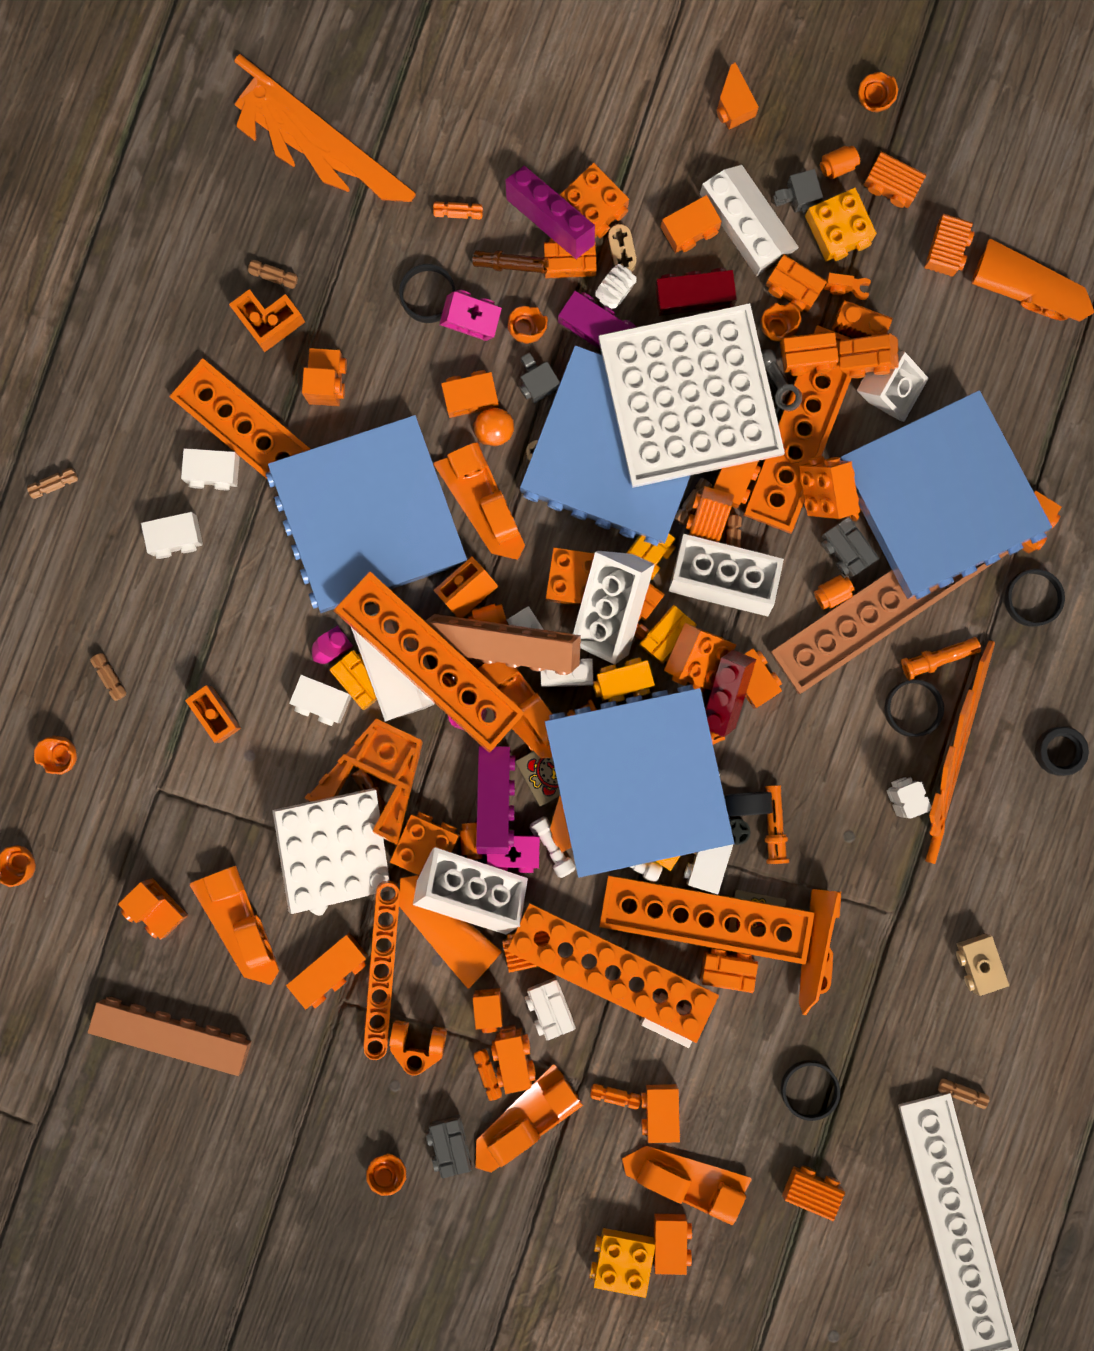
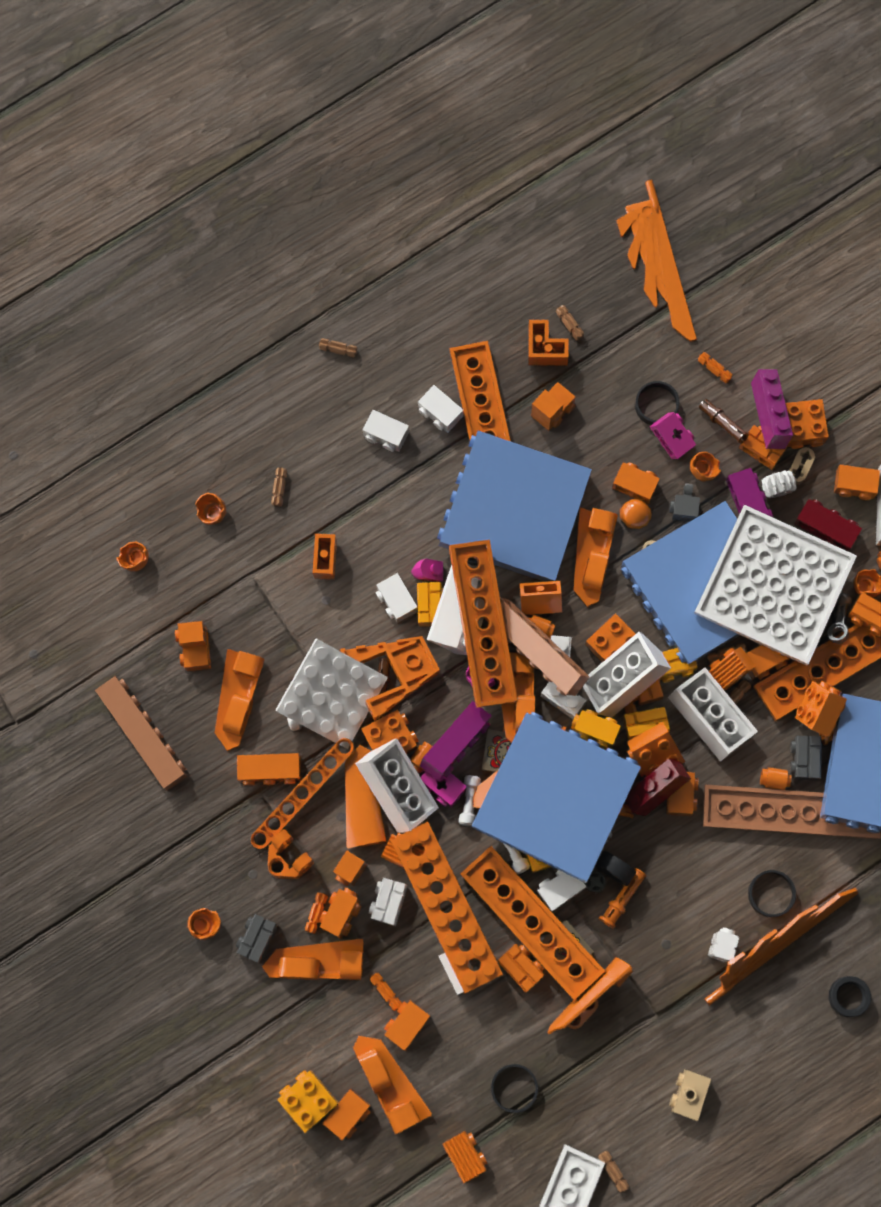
camera: 45 degrees right, 10 degrees down
orange pin [901,637,981,681] -> none

